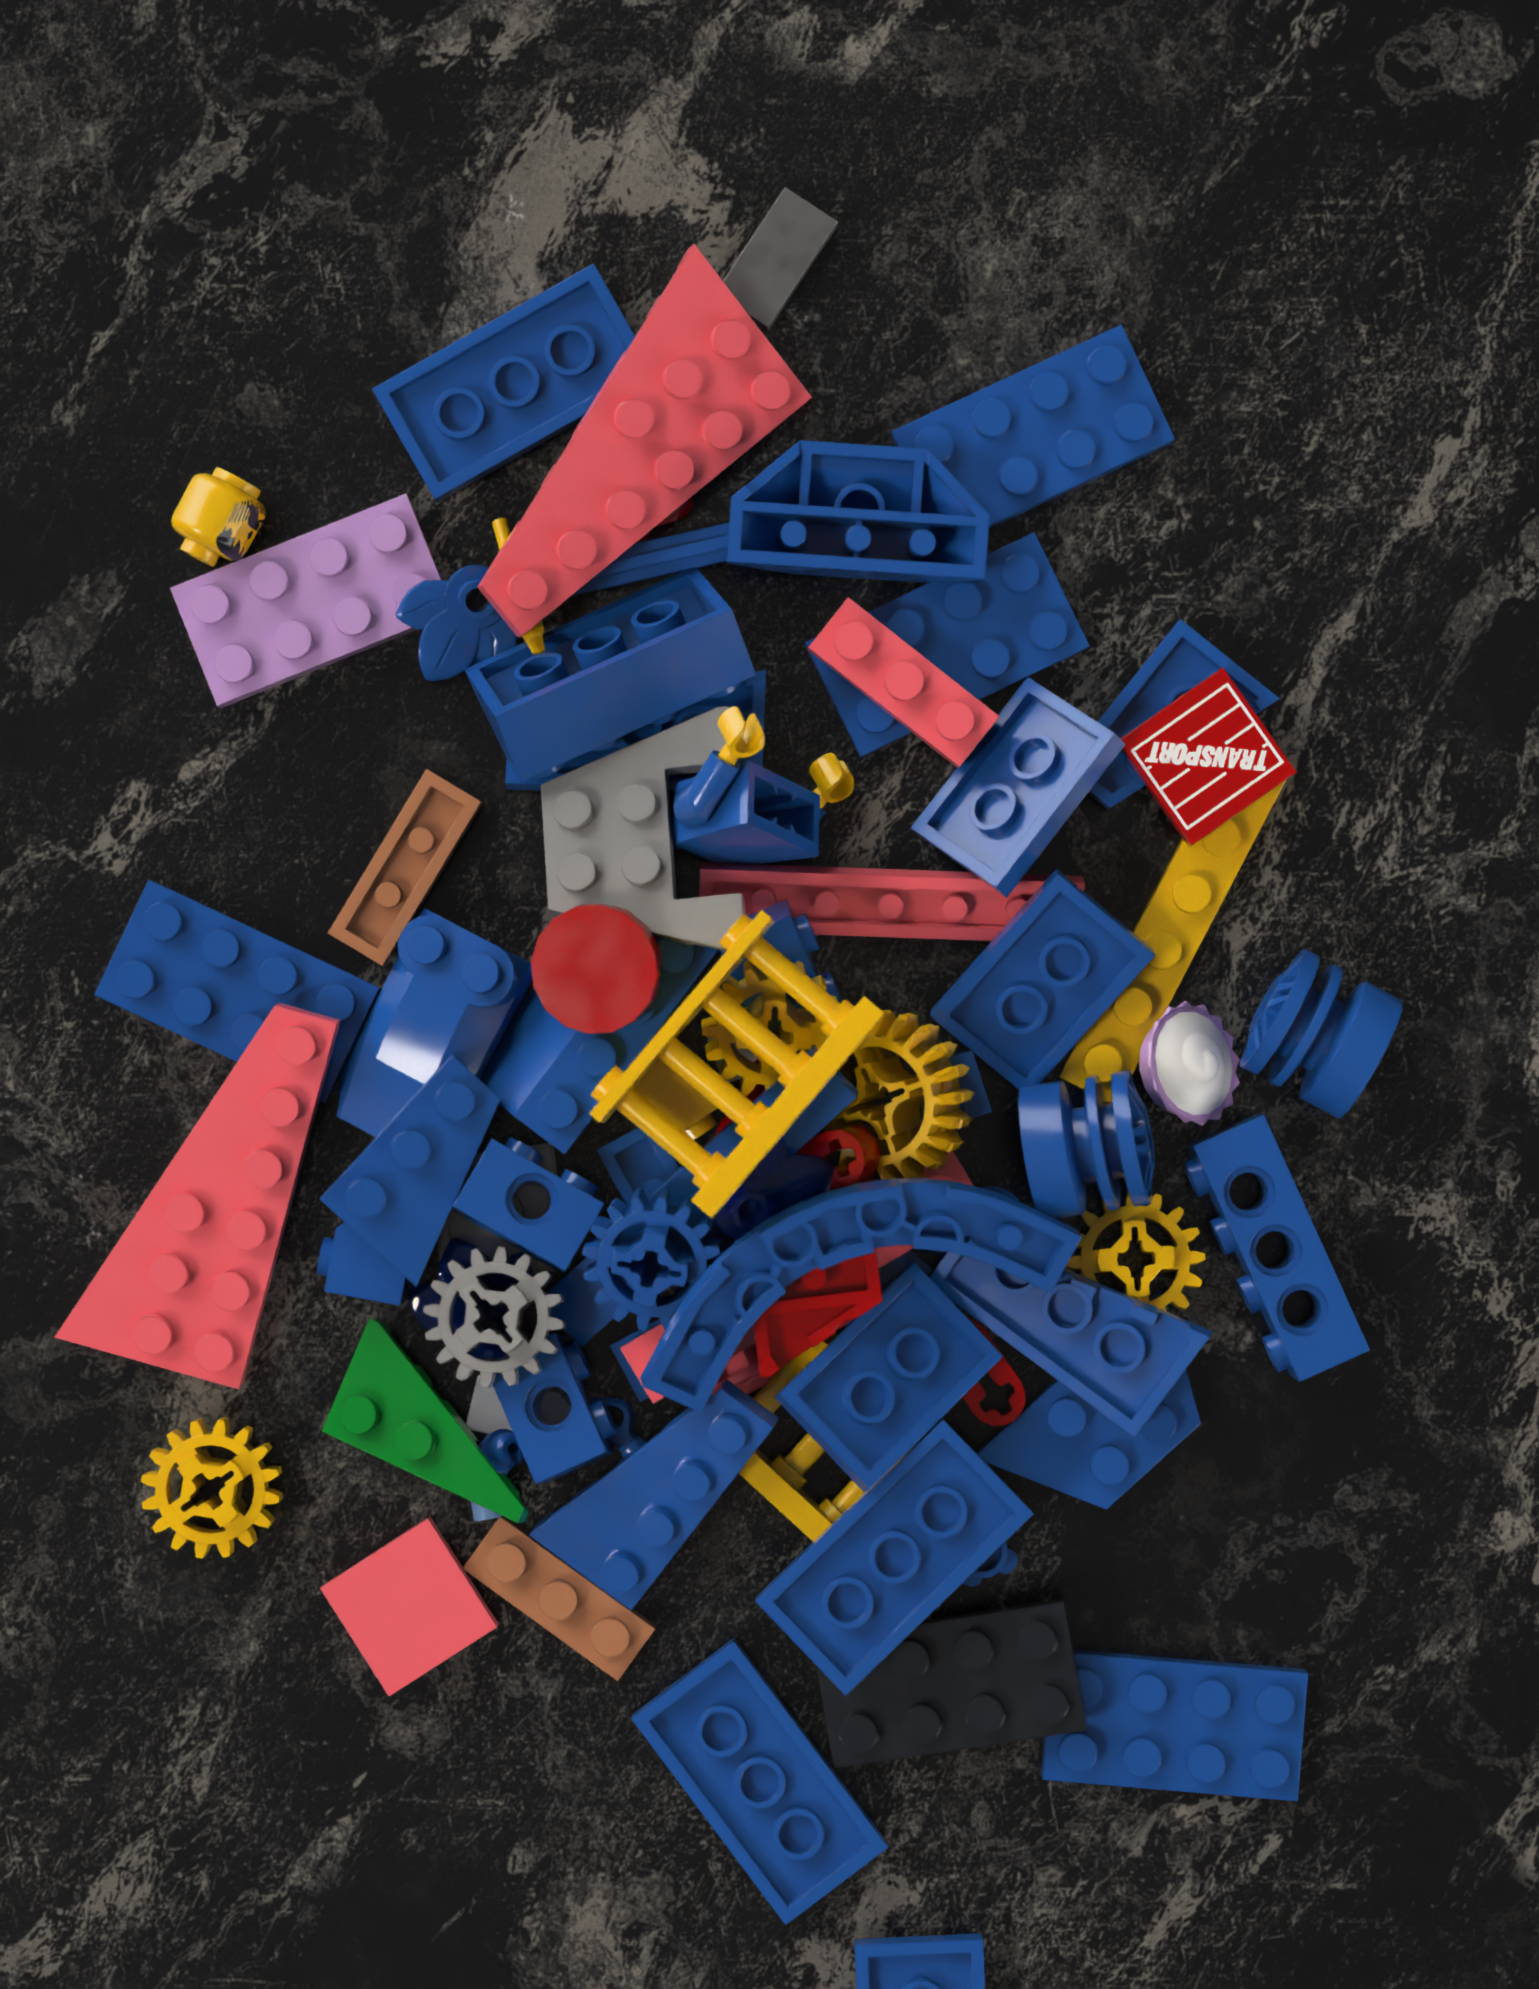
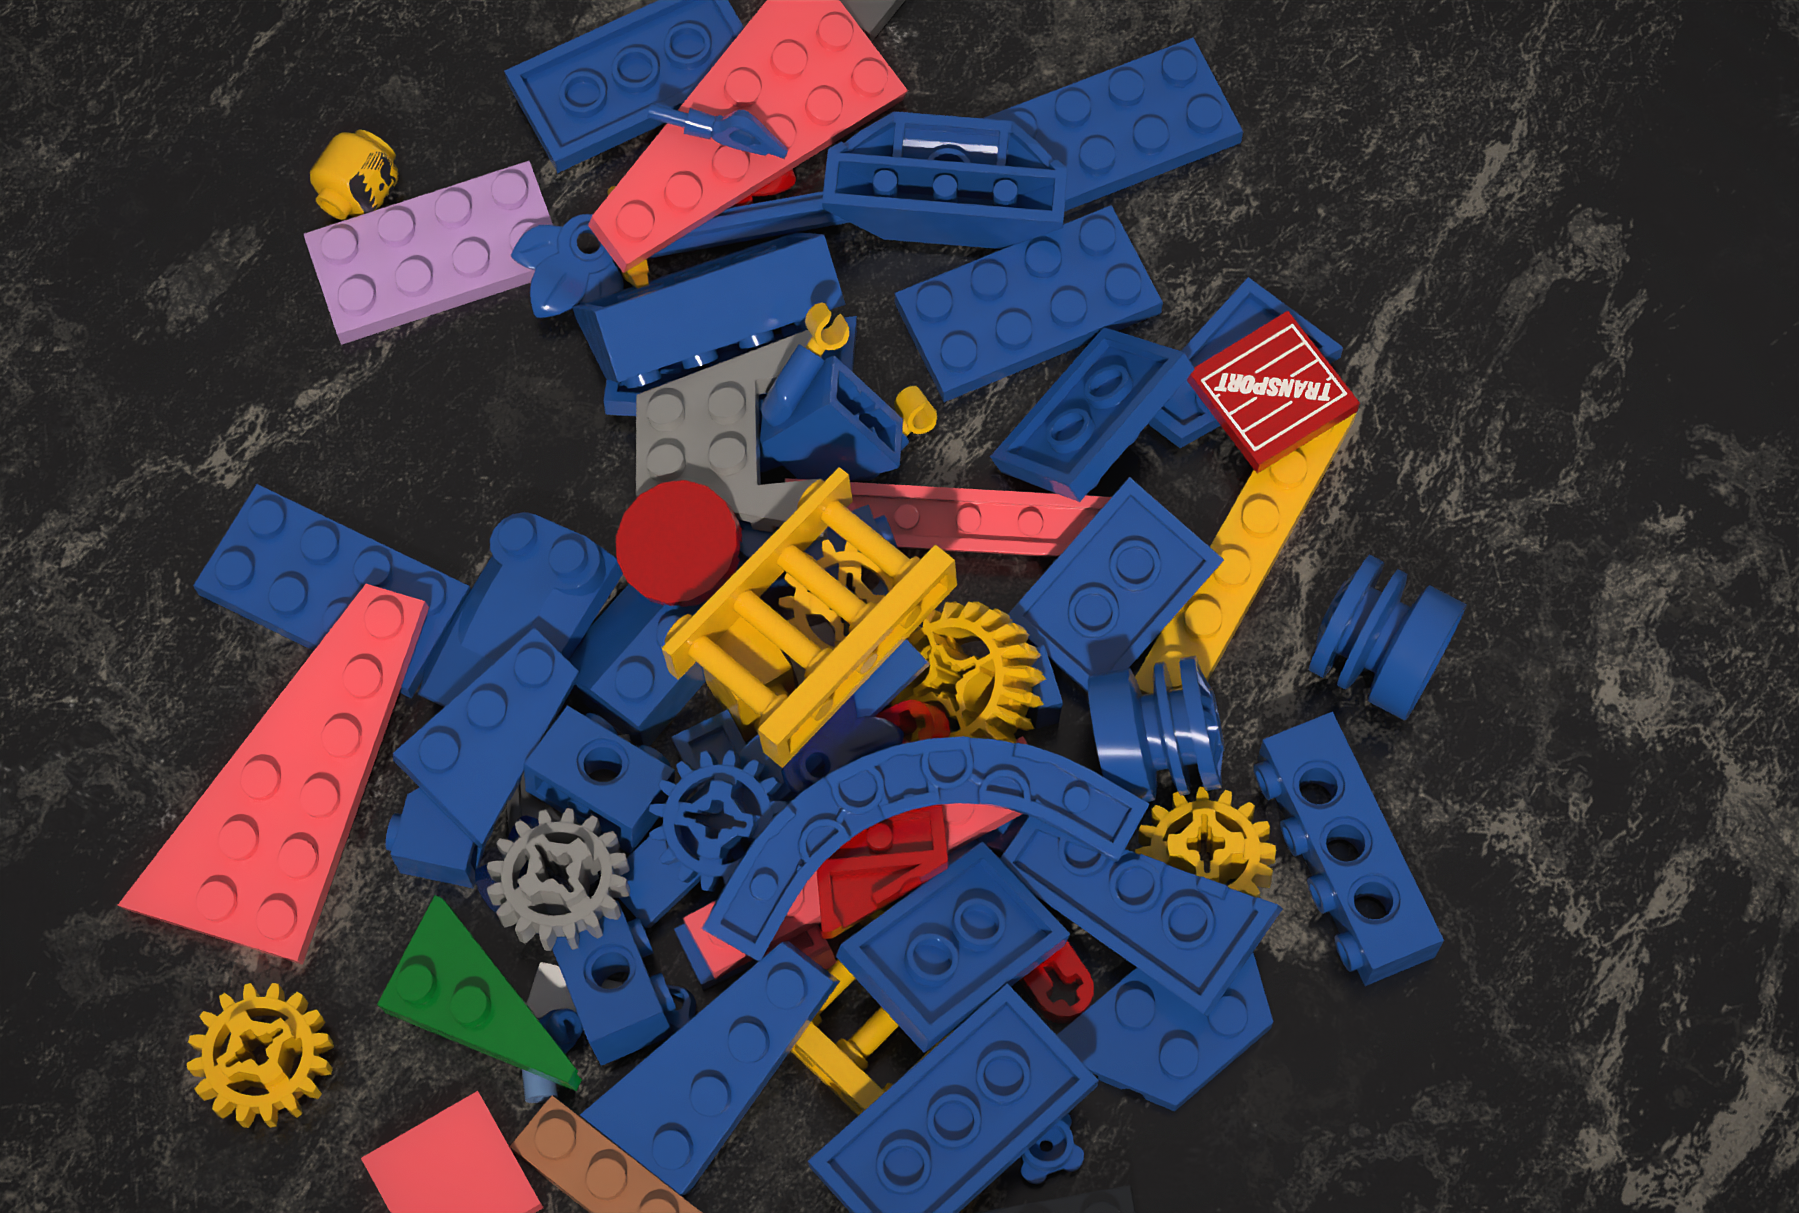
camera: 10 degrees right, 20 degrees down
nougat plate [328,769,483,967] -> none
coral plate [808,597,1000,769] -> none
white piece [1139,1001,1240,1126] -> none
none -> blue hand [647,103,788,159]

